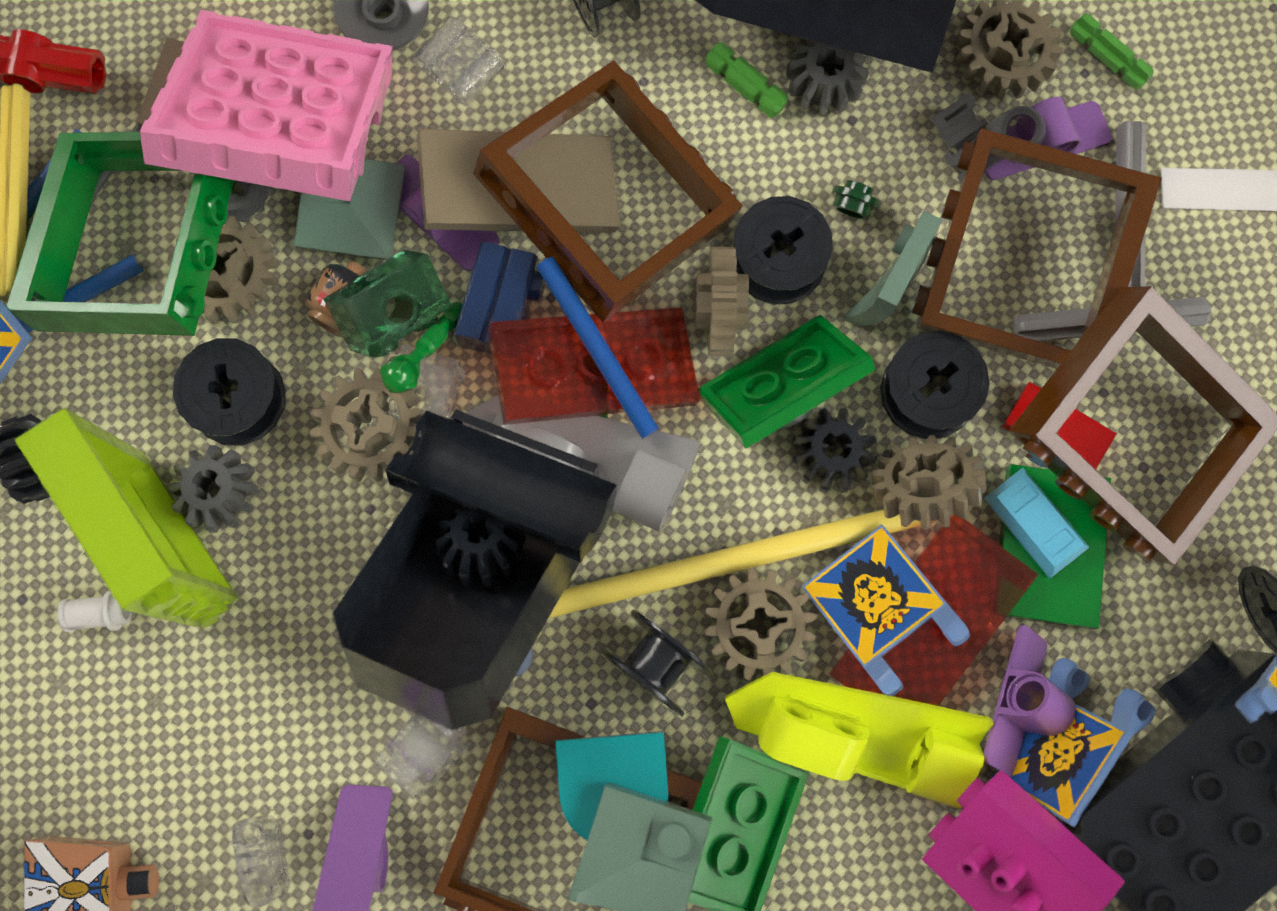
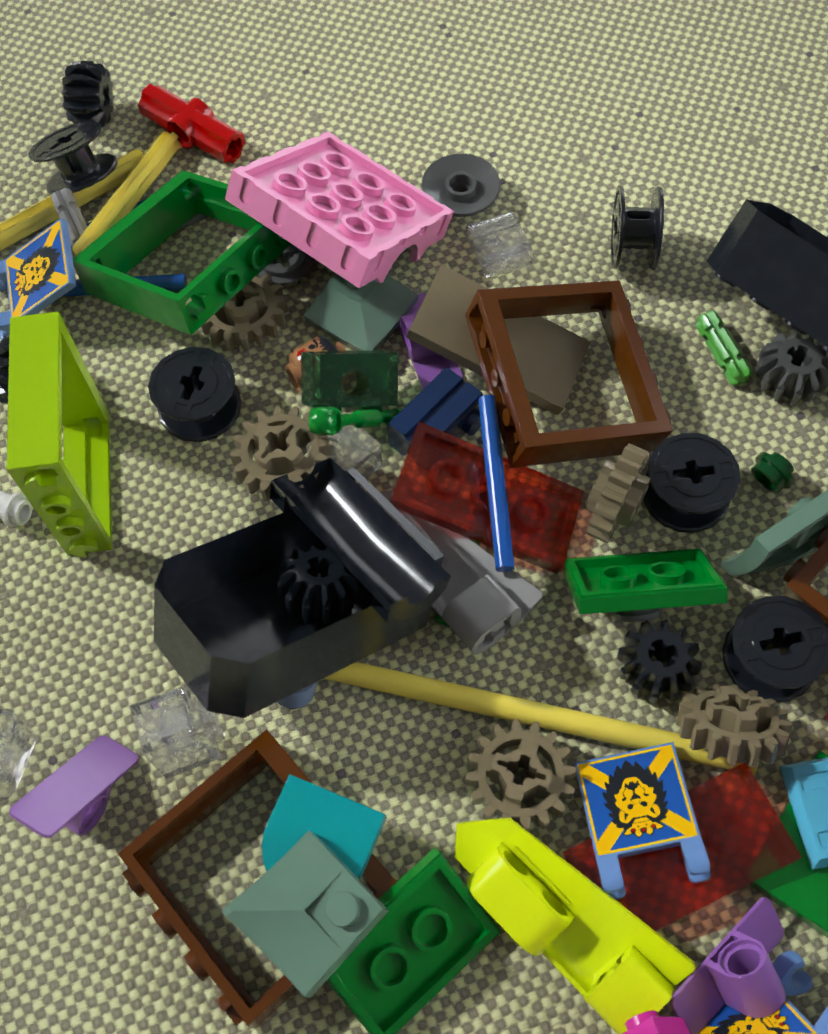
camera: 30 degrees right, 15 degrees down
dark grey gear [167,445,260,533] -> none
black piece [600,609,715,717] -> none

